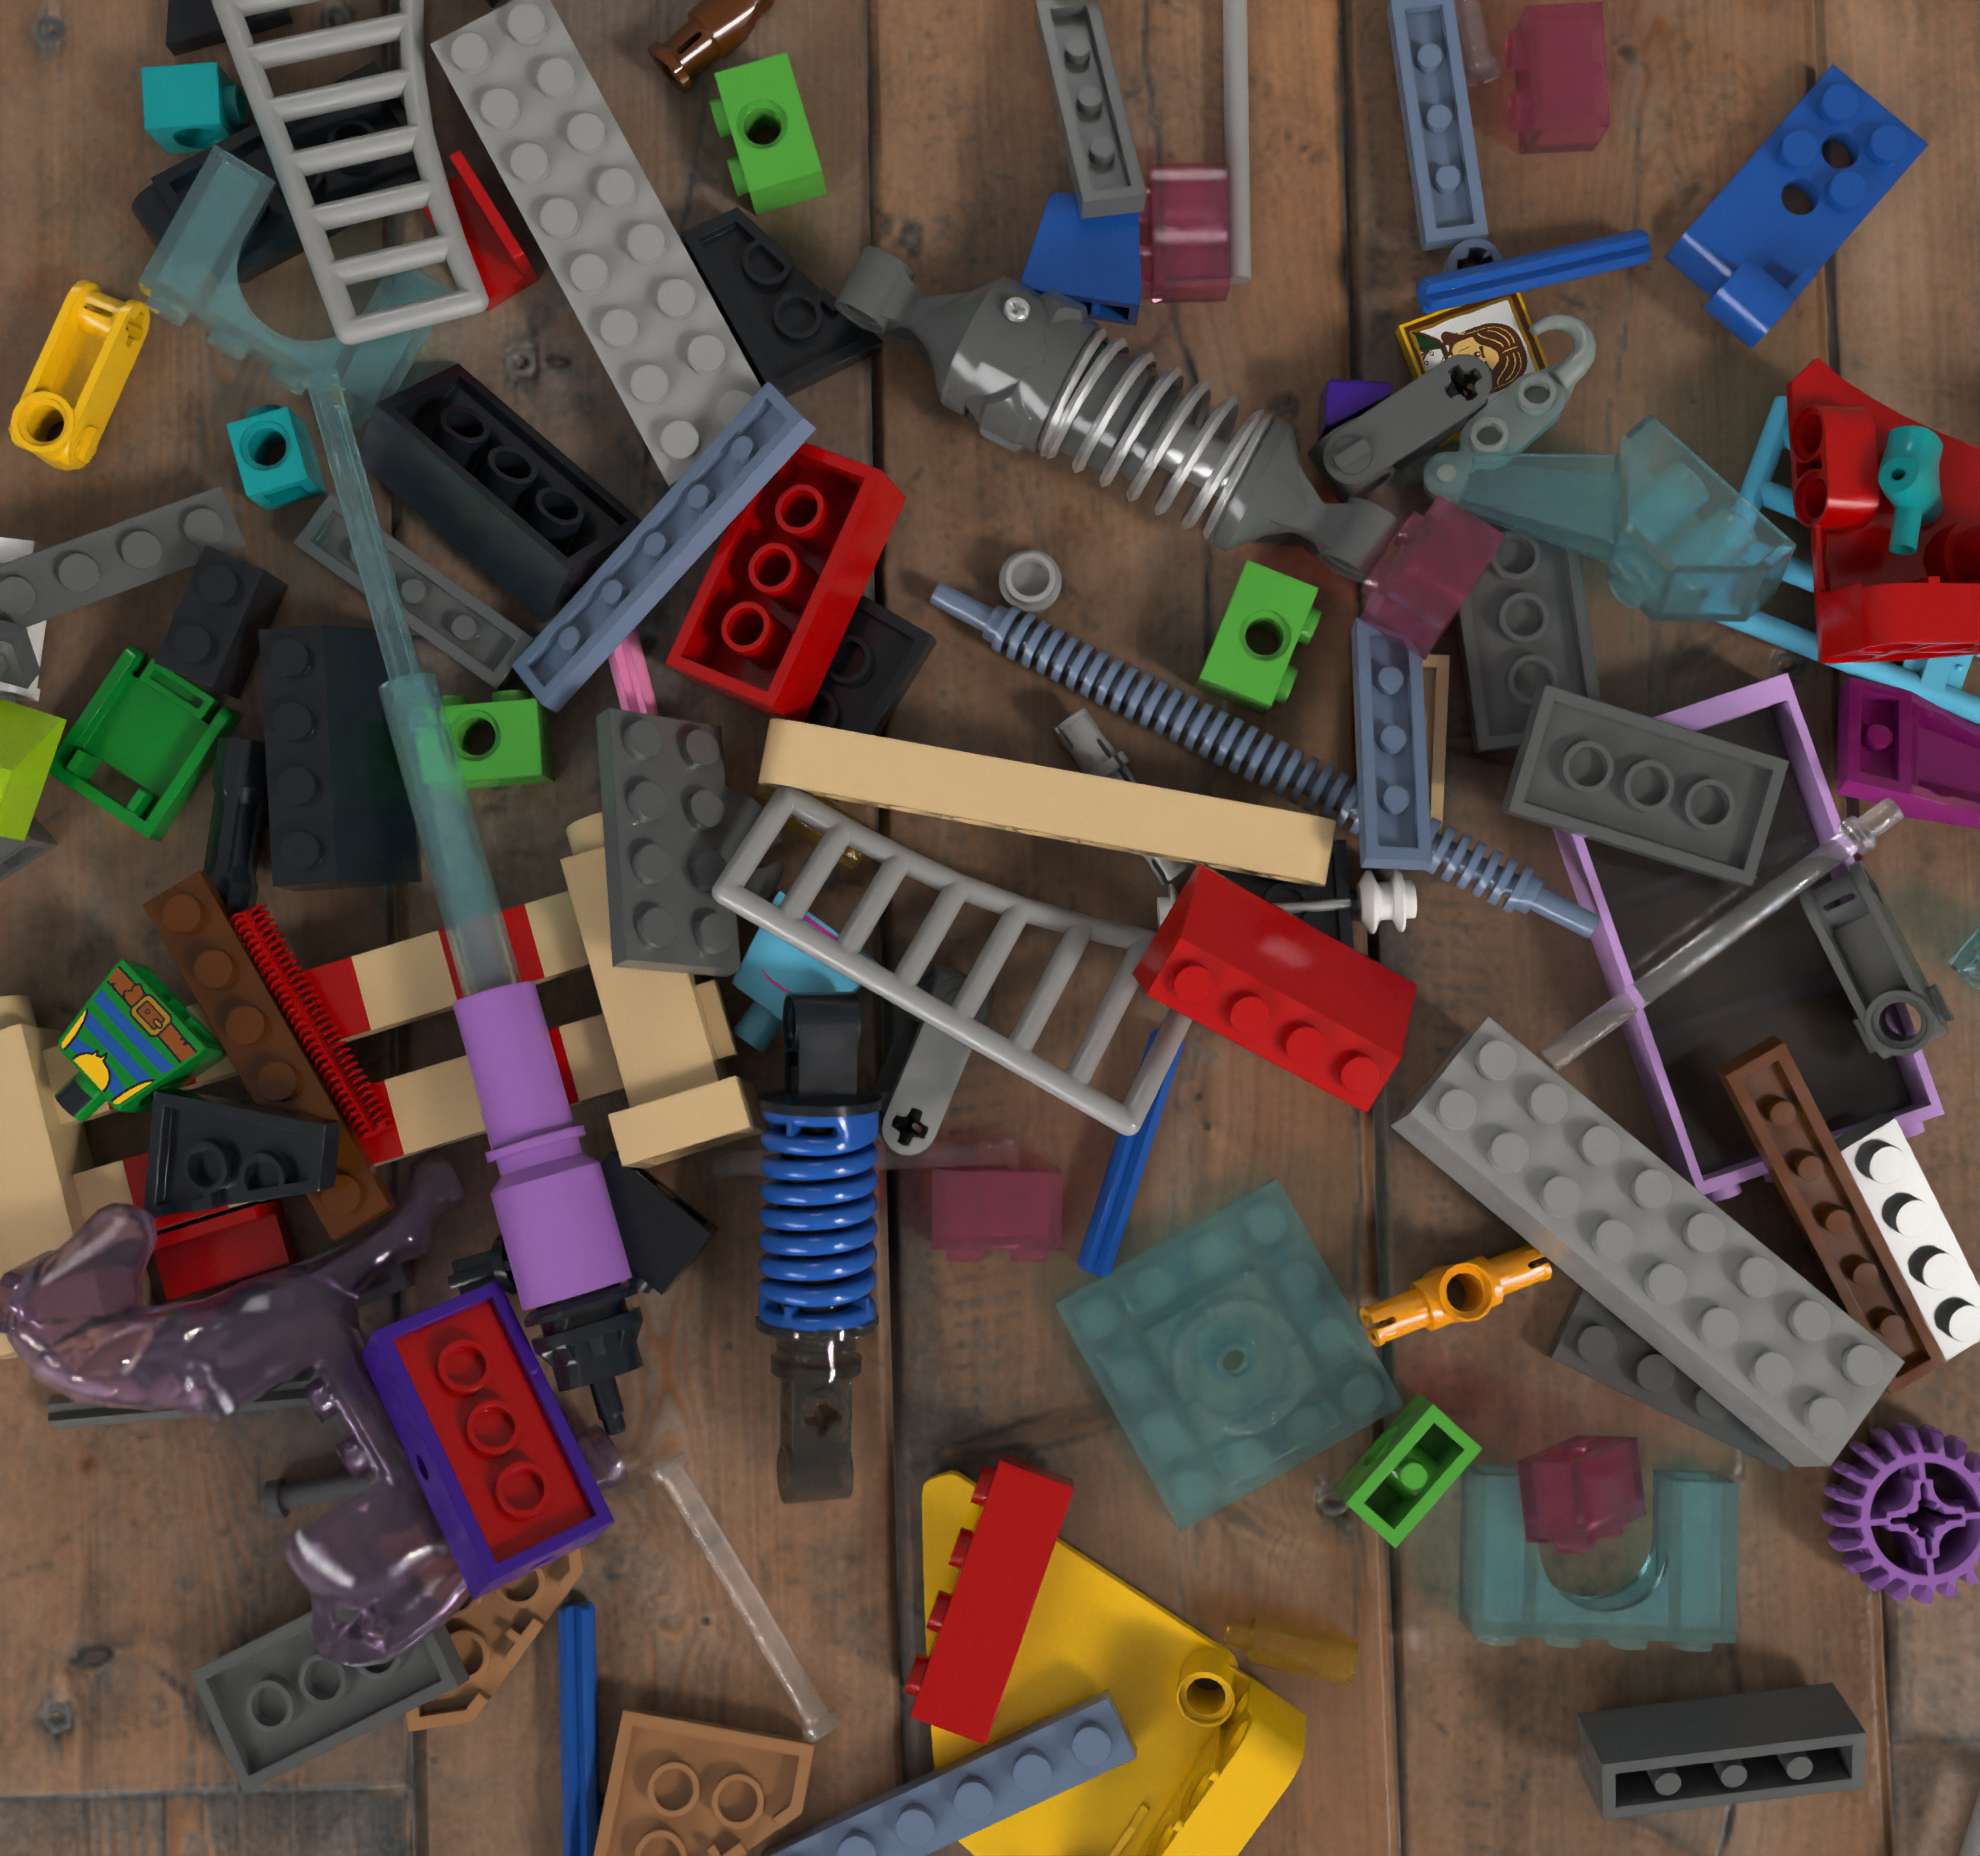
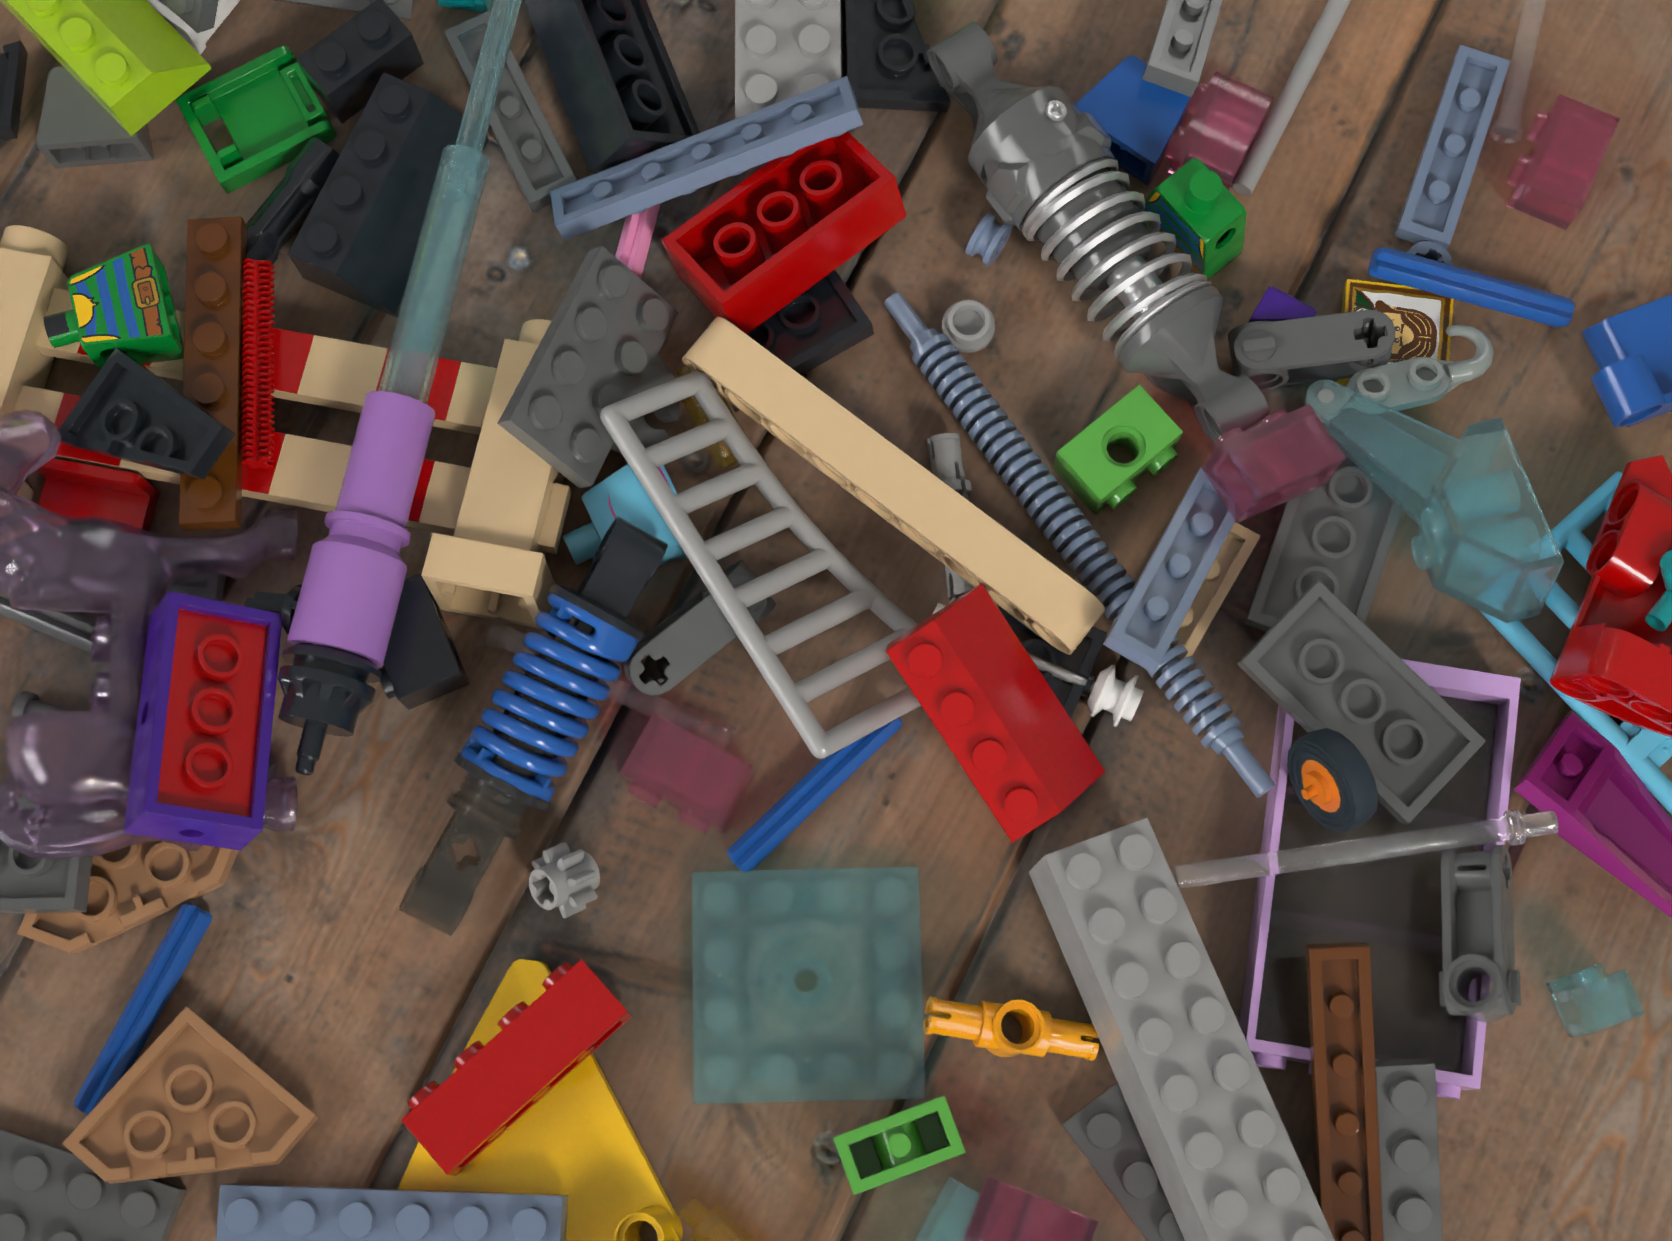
camera: 25 degrees right, 10 degrees down
bright green brick [409,690,555,793] -> none
clear bar [650,1452,841,1743] -> none
none -> light grey gear [529,842,600,918]
none -> sand blue bush [965,212,1013,267]
none -> green torso [1144,157,1247,281]
none -> black wheel [1287,728,1378,832]

